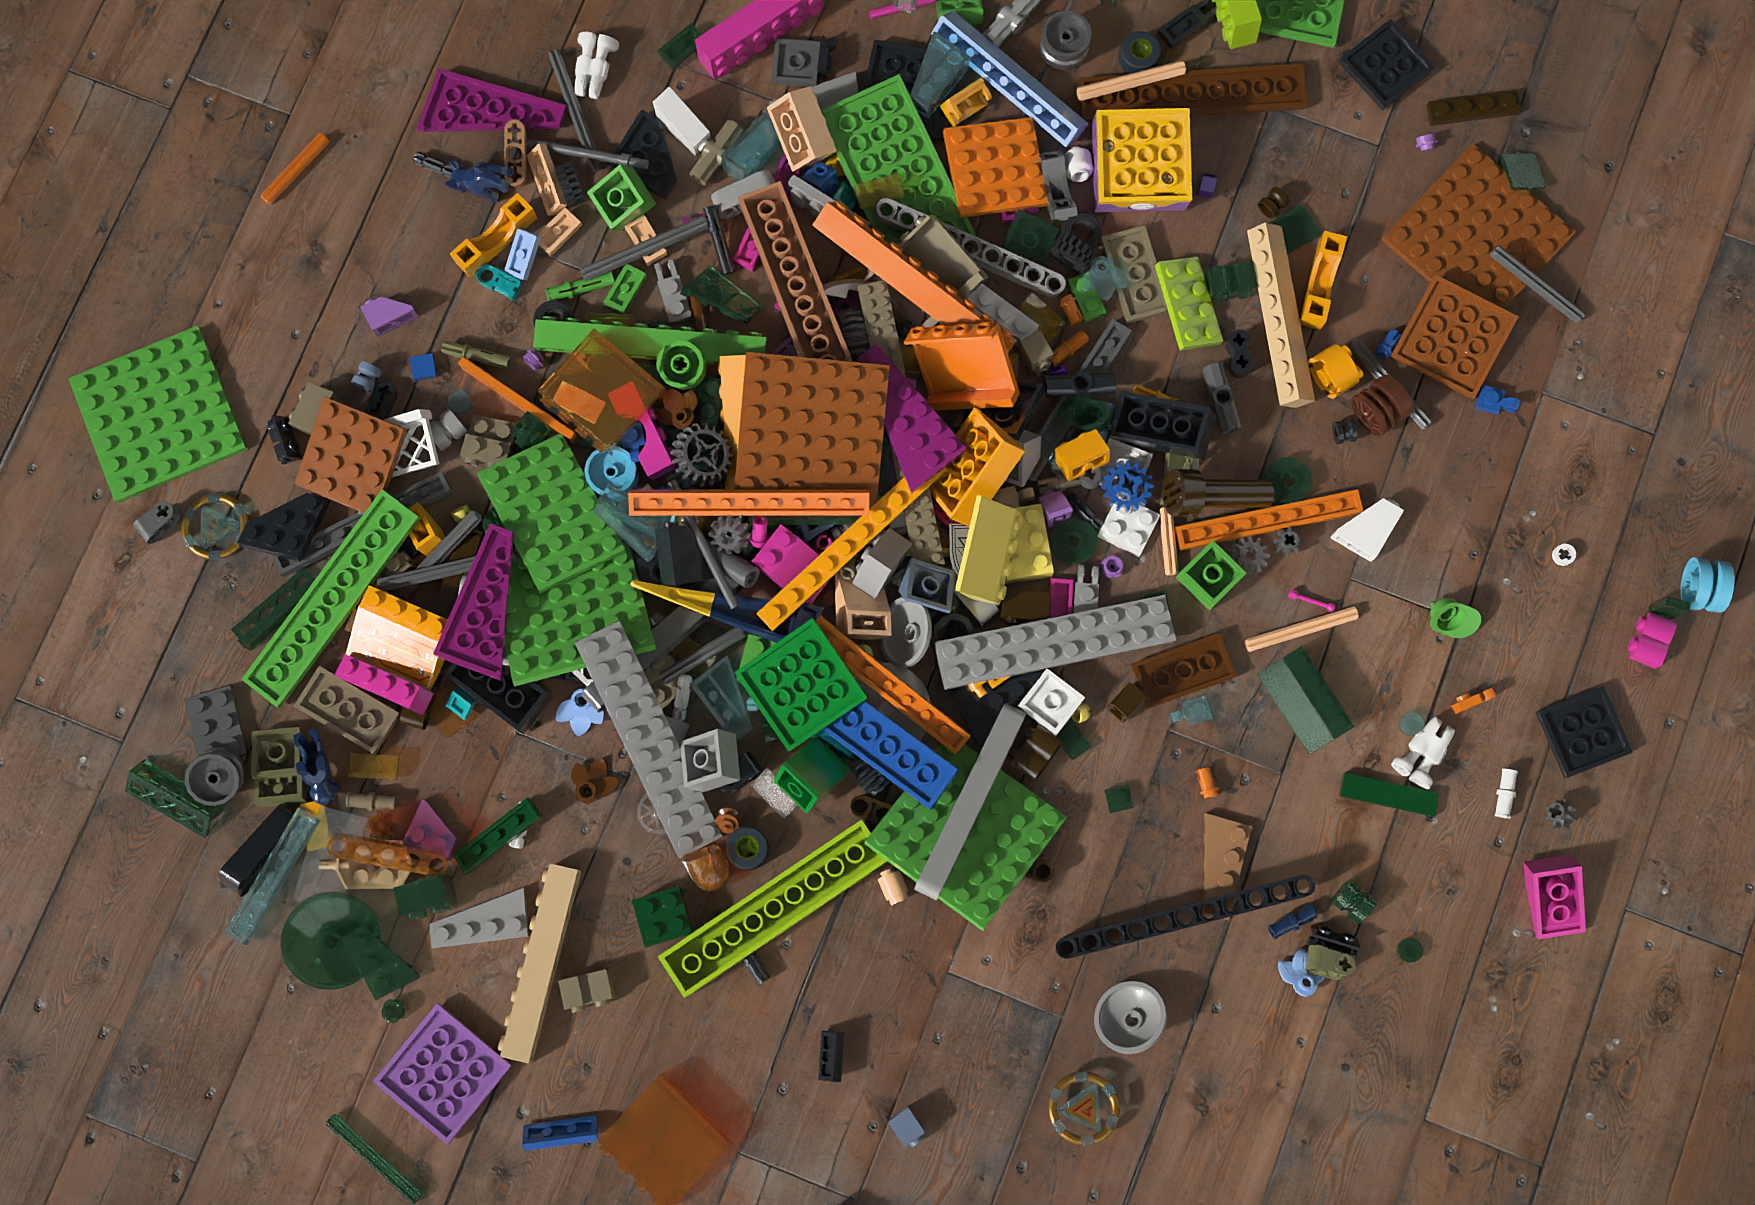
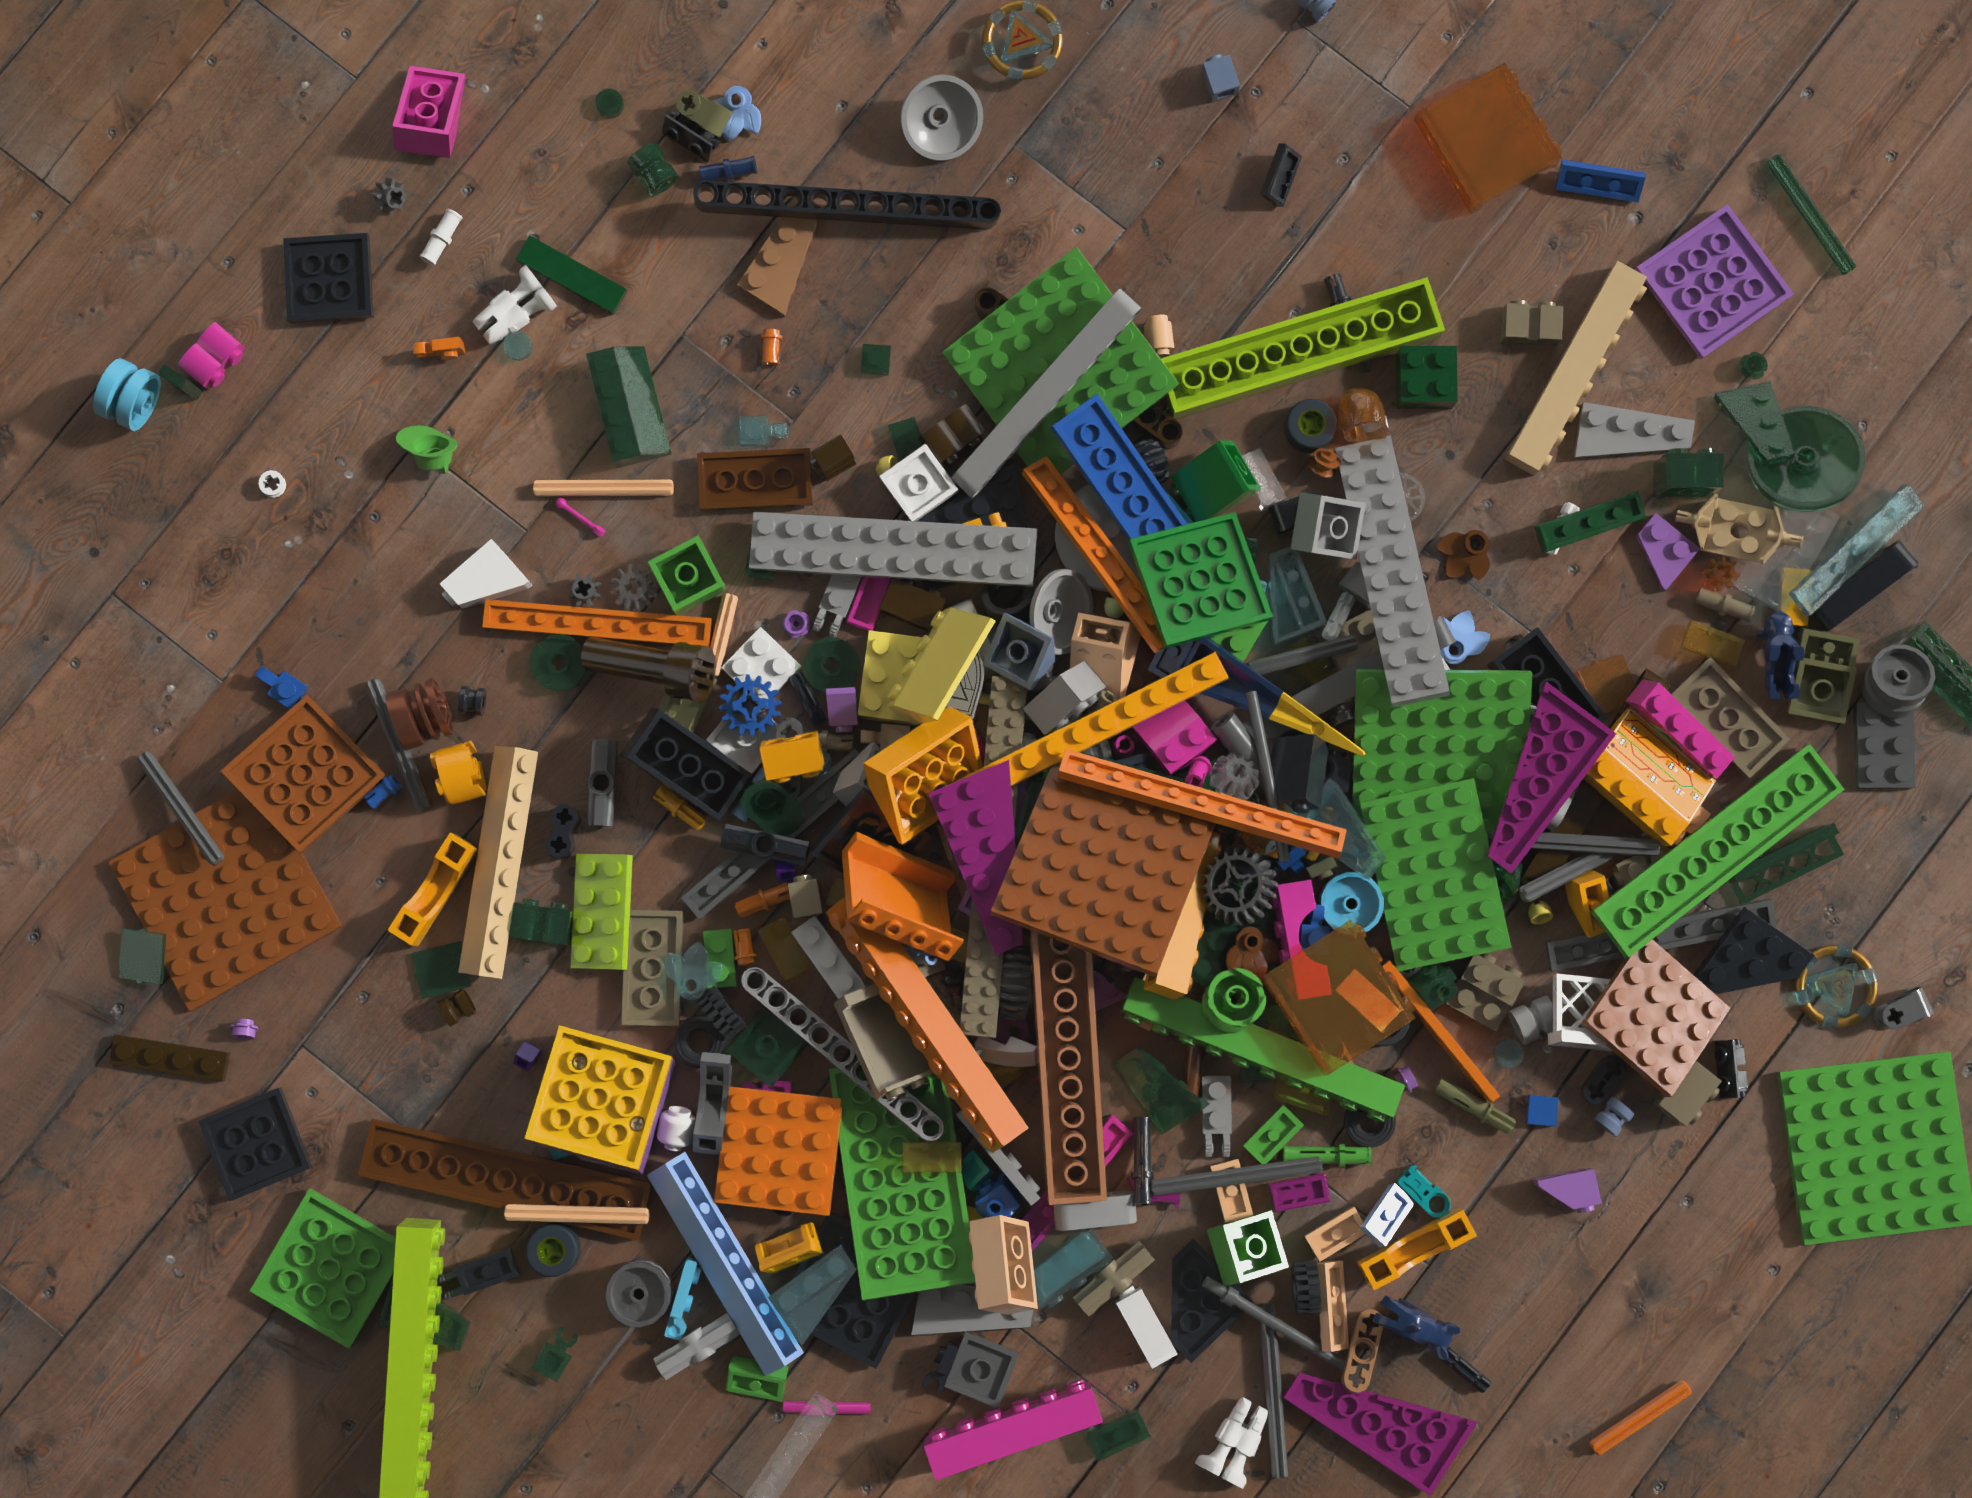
camera: 165 degrees left, 5 degrees up
clear orange beam [327,833,448,876] -> none
teal plate [446,686,477,720] -> none
none -> medium azure hinge [664,1256,701,1340]
none -> magenta plate [1268,1173,1331,1212]

